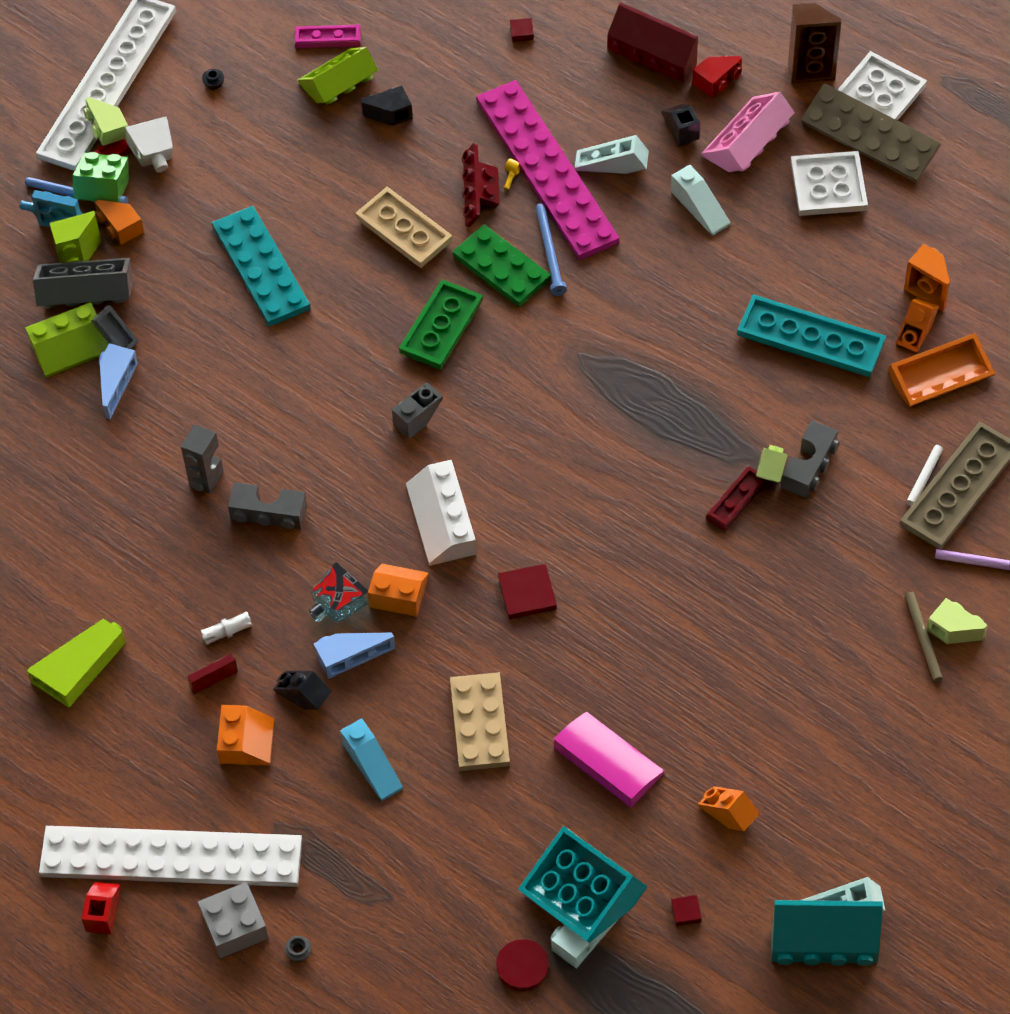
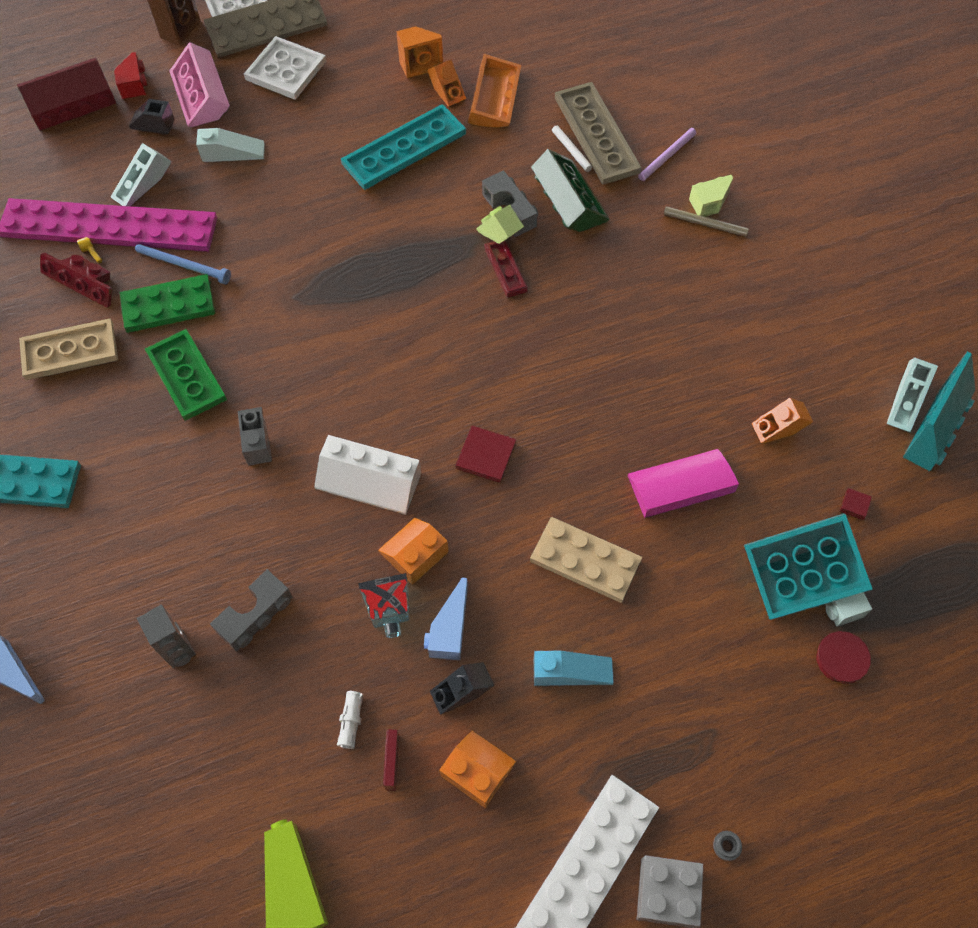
camera: 60 degrees left, 5 degrees up
none -> slope [531,149,610,232]

